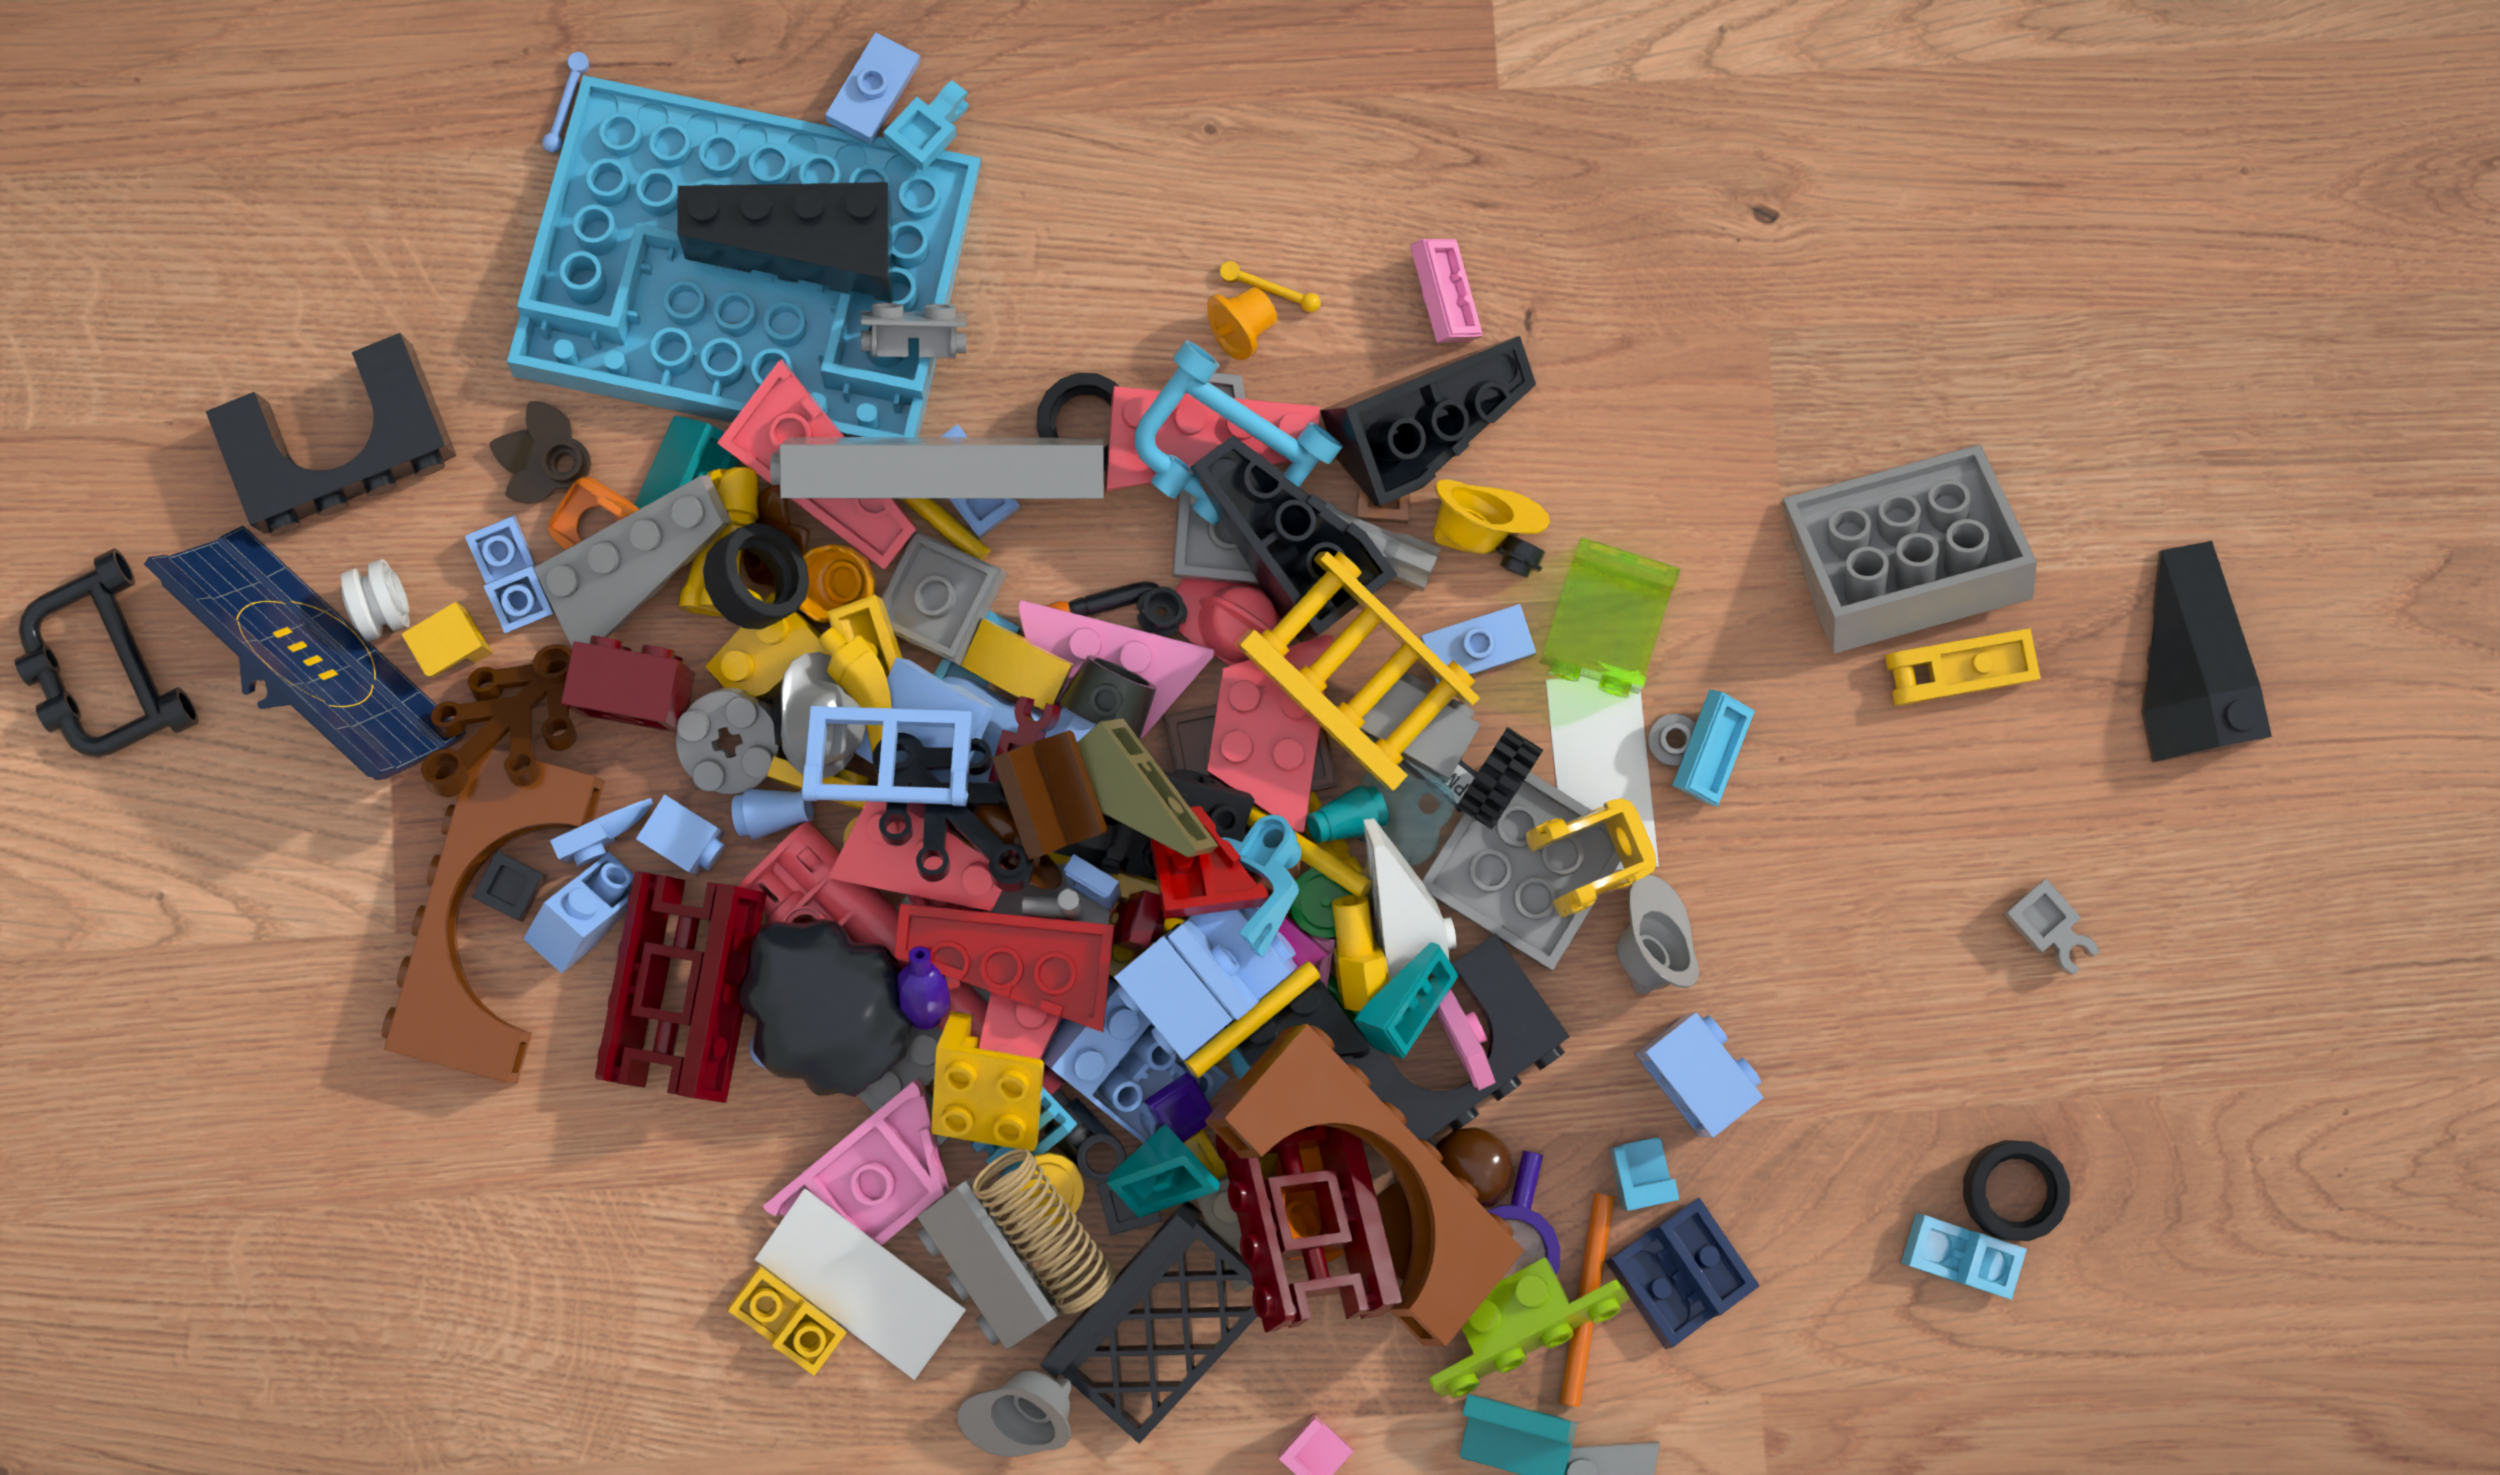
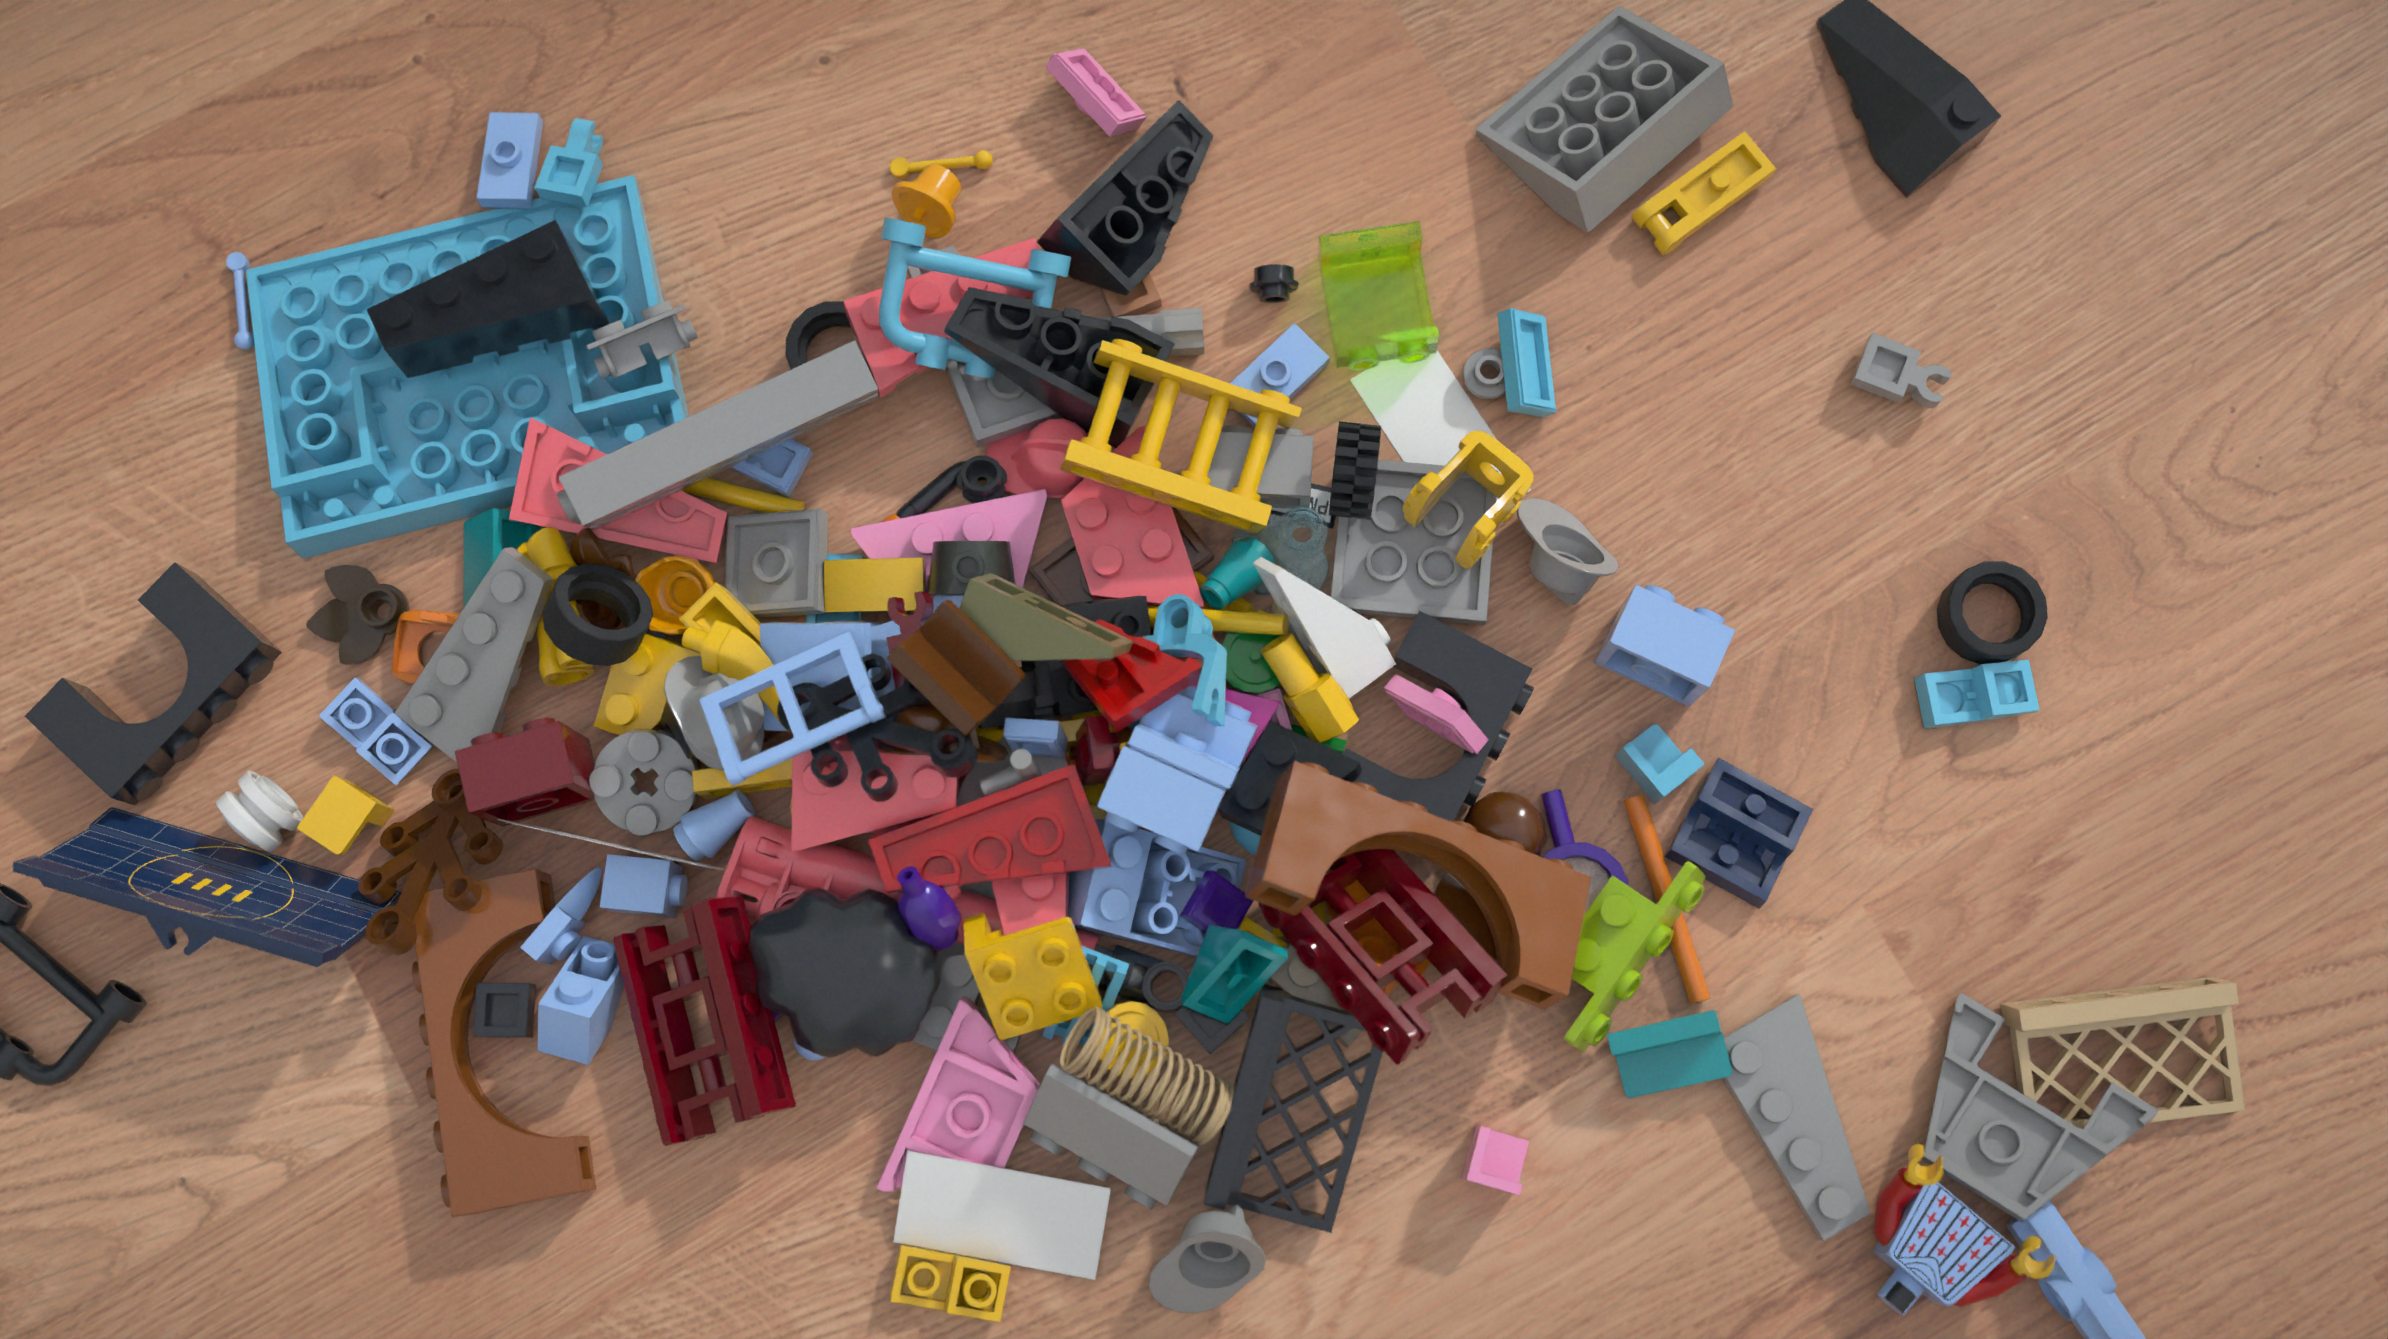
camera: 20 degrees left, 5 degrees down
yellow bar [1184,961,1321,1078] -> none
teal slope [1354,942,1458,1059] -> none
yellow piece [1433,479,1550,554] -> none
none -> white sticker [497,819,726,870]

